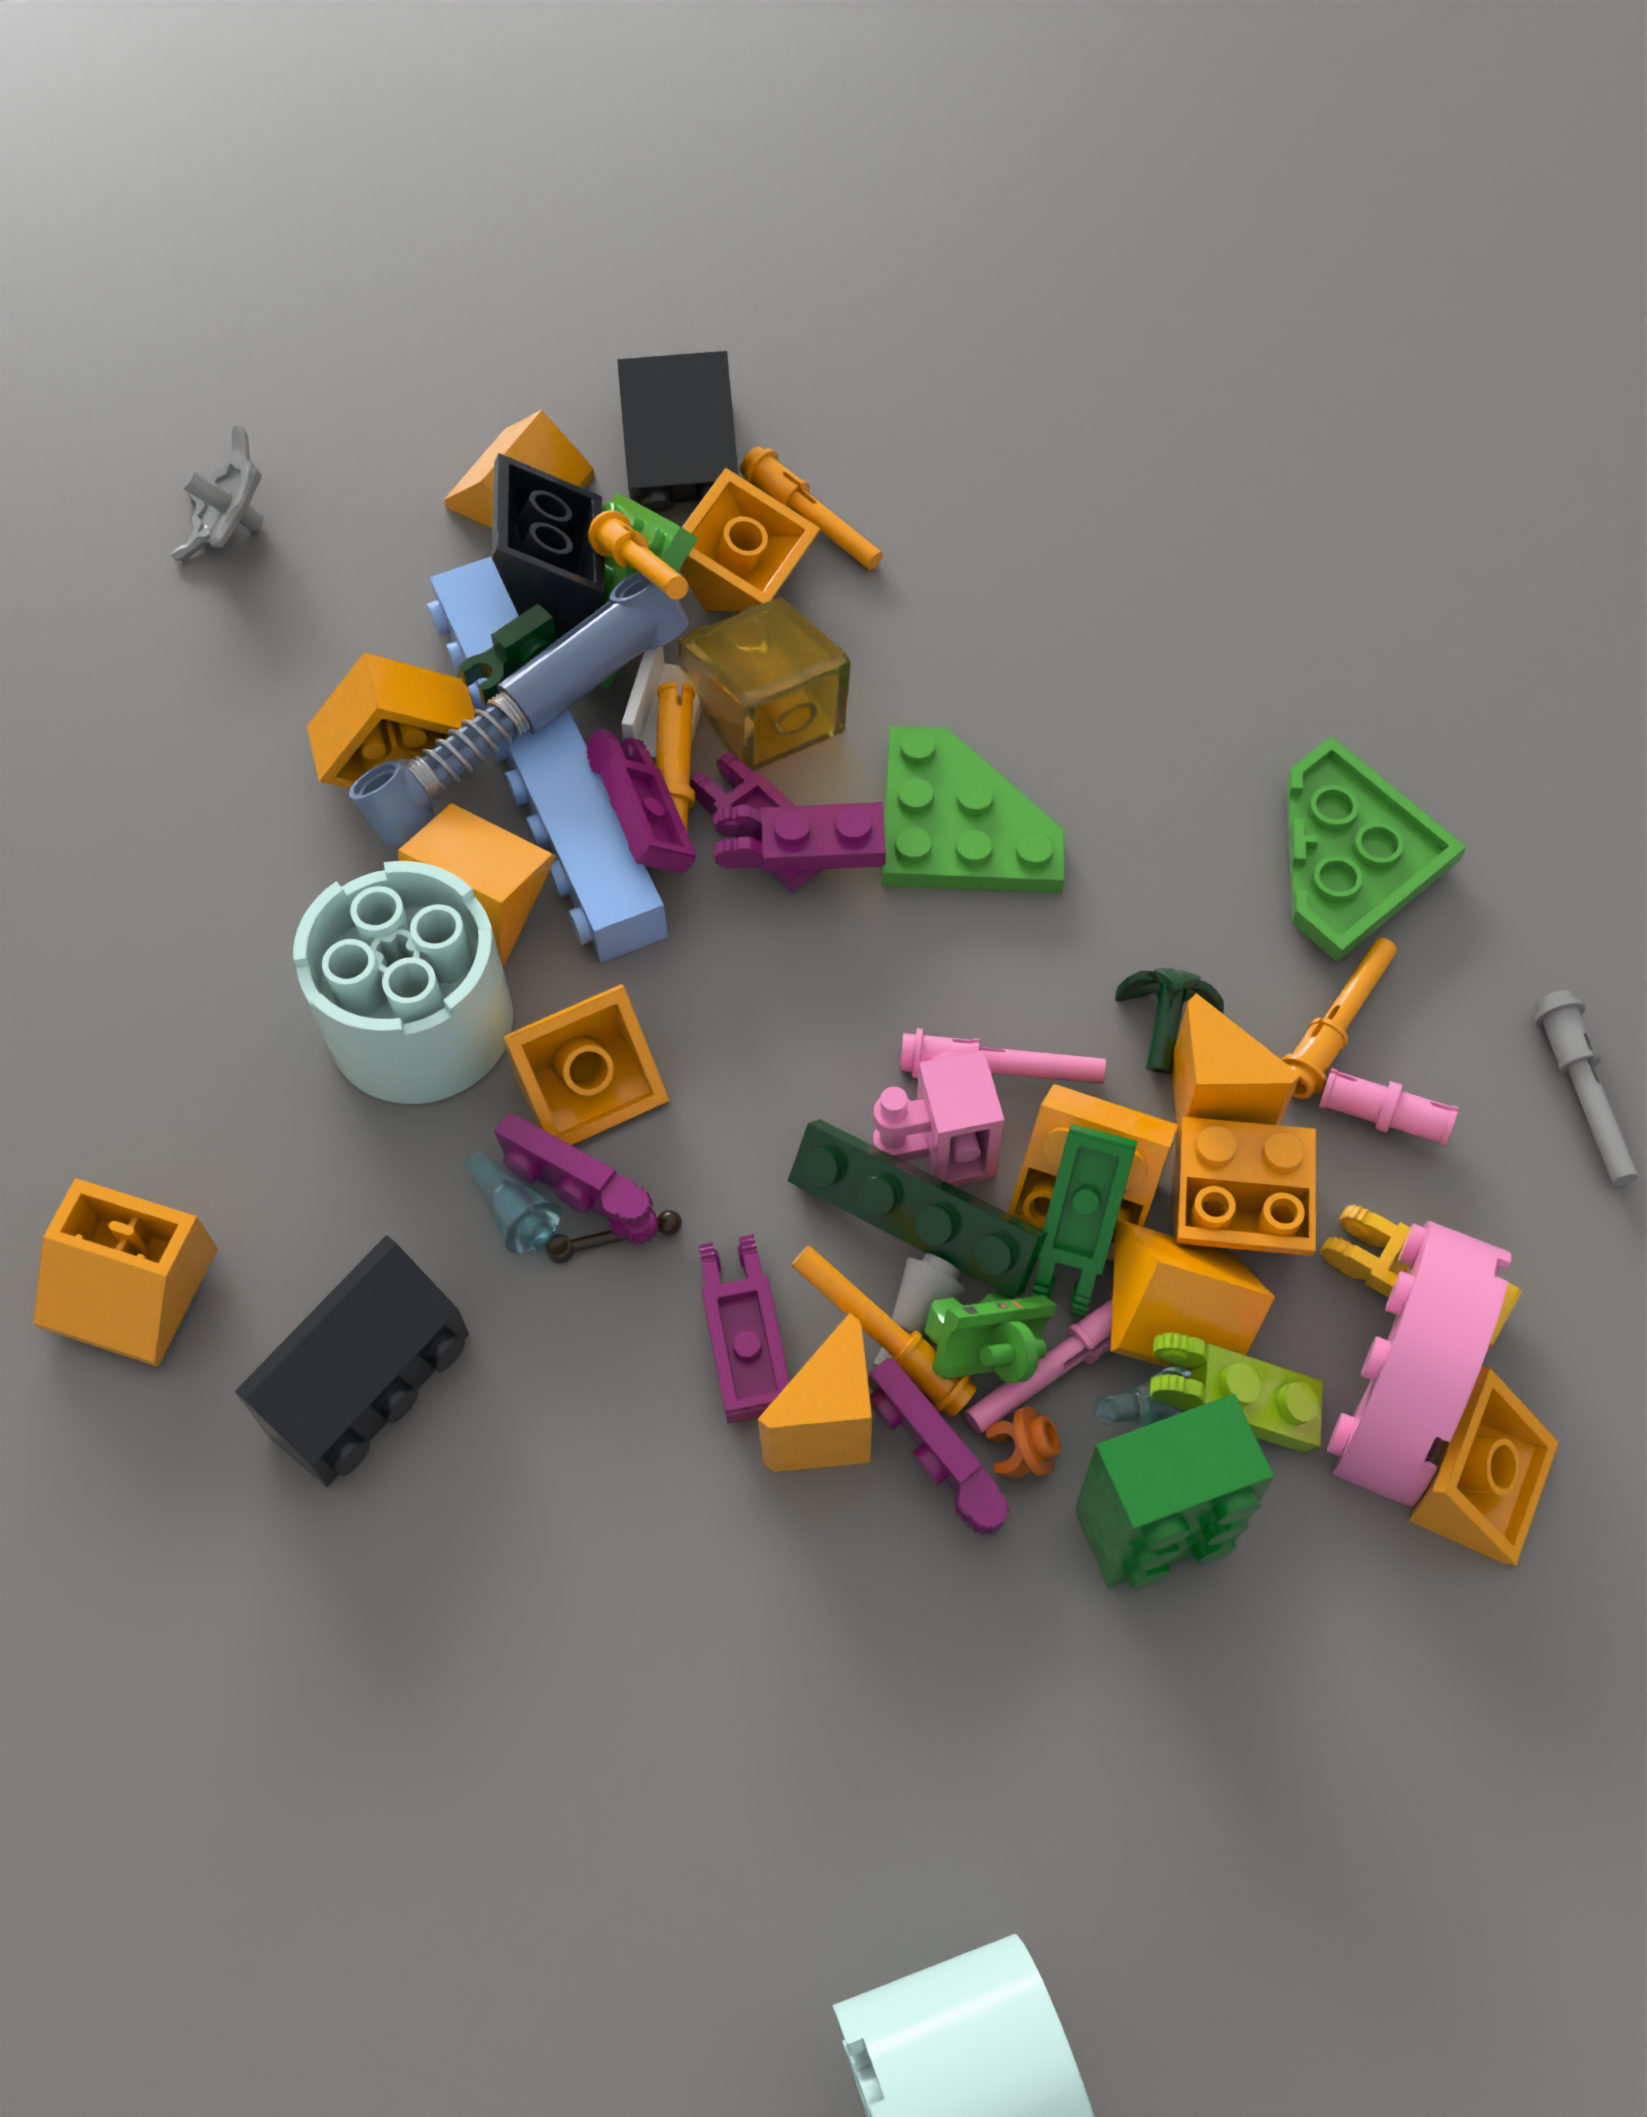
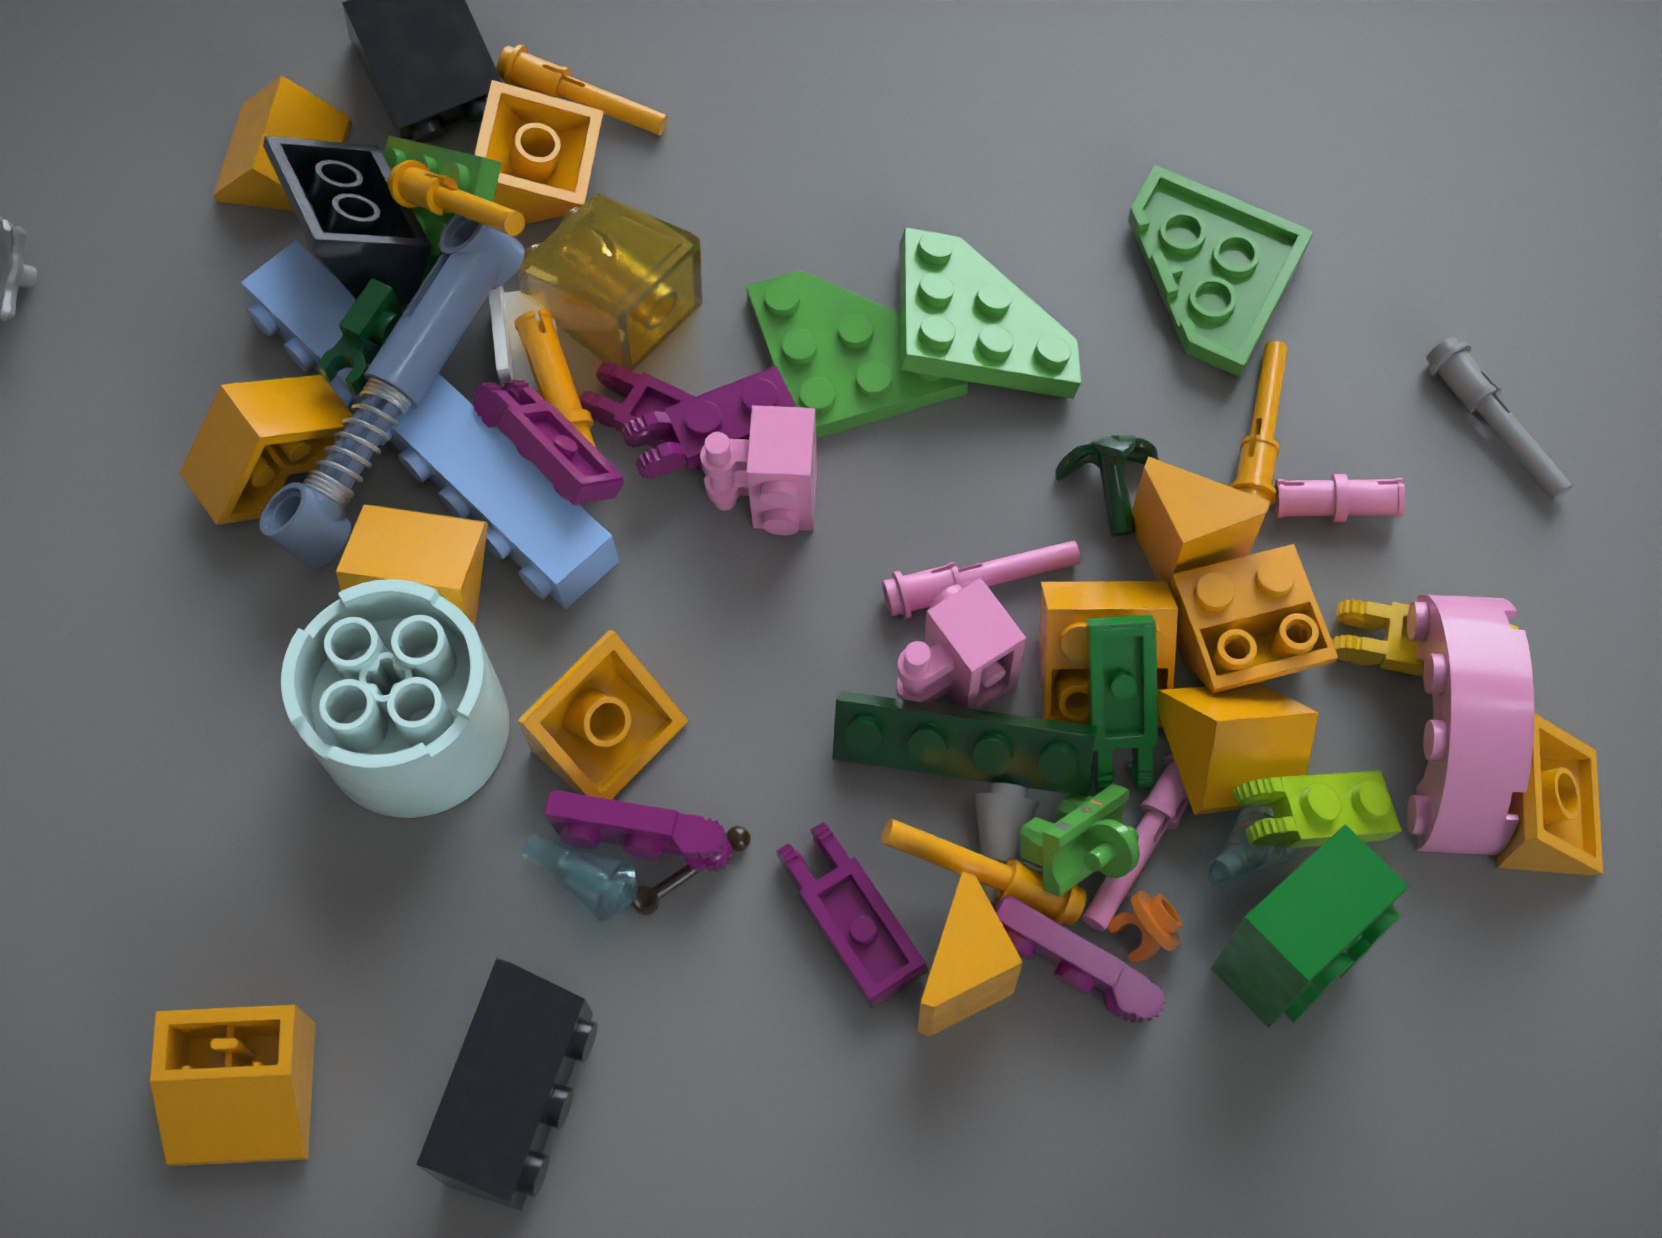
camera: 20 degrees left, 5 degrees up
none -> bright pink brick [700,405,818,535]
none -> plate [899,227,1081,399]

